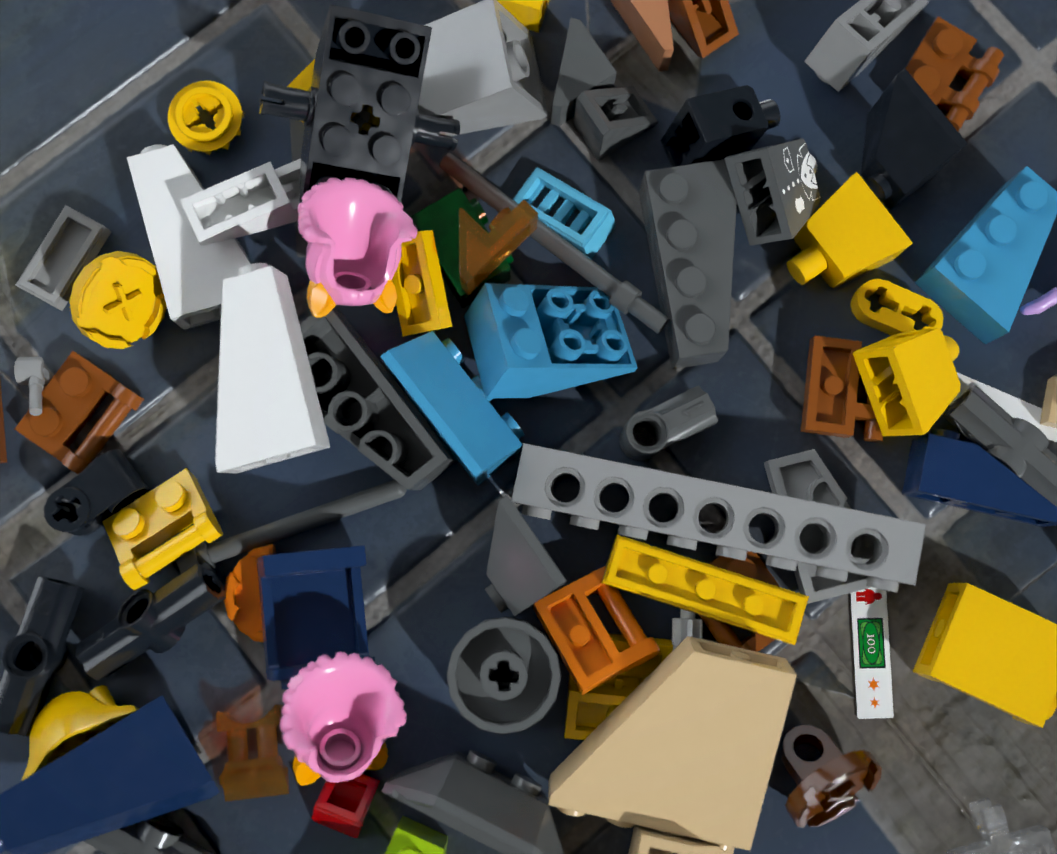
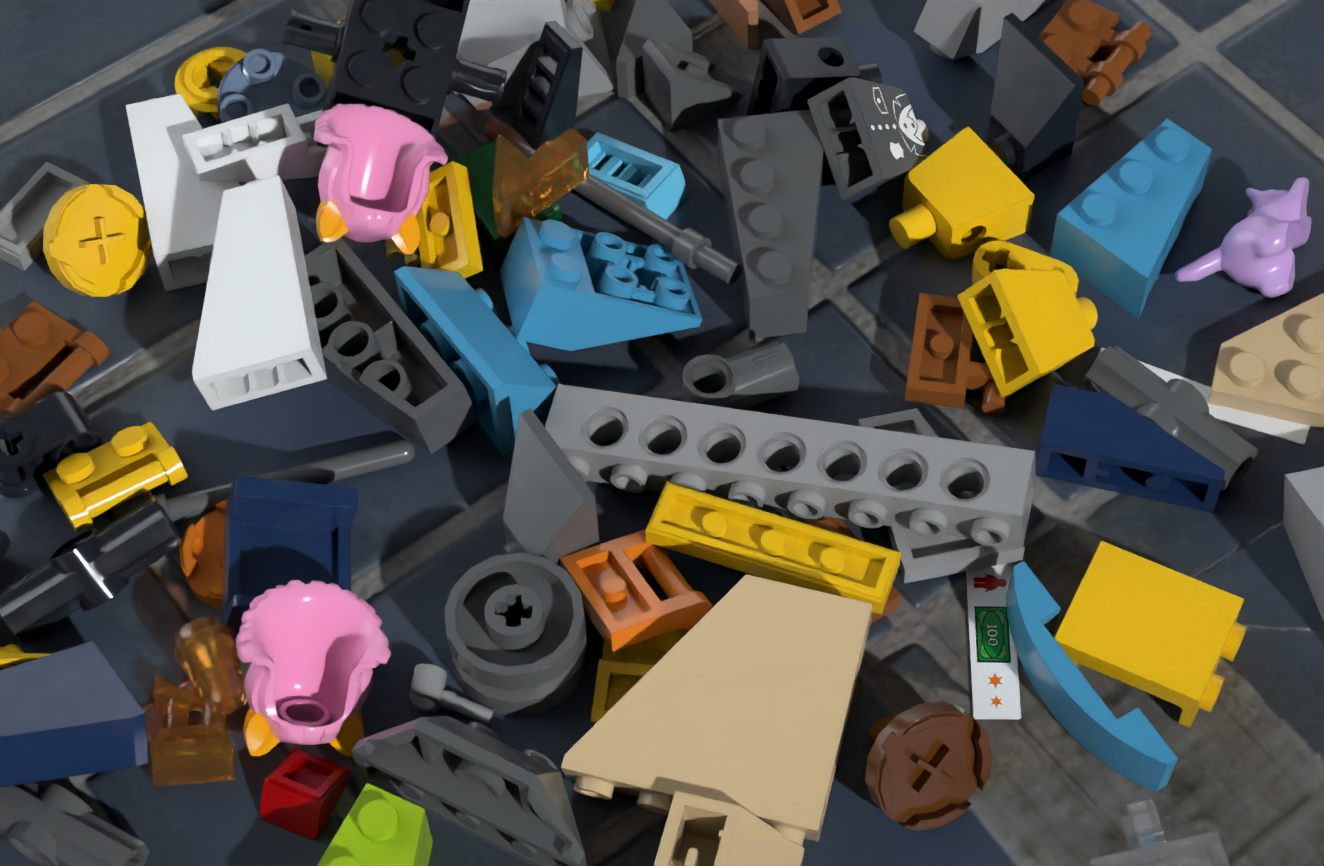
camera: 10 degrees right, 25 degrees down
none -> clear orange cone [174,616,247,716]
none -> sand blue dish [217,48,326,123]
none -> light grey hand [409,663,494,725]
none -> black slope [512,20,583,150]
none -> dark azure slope [1006,561,1178,792]

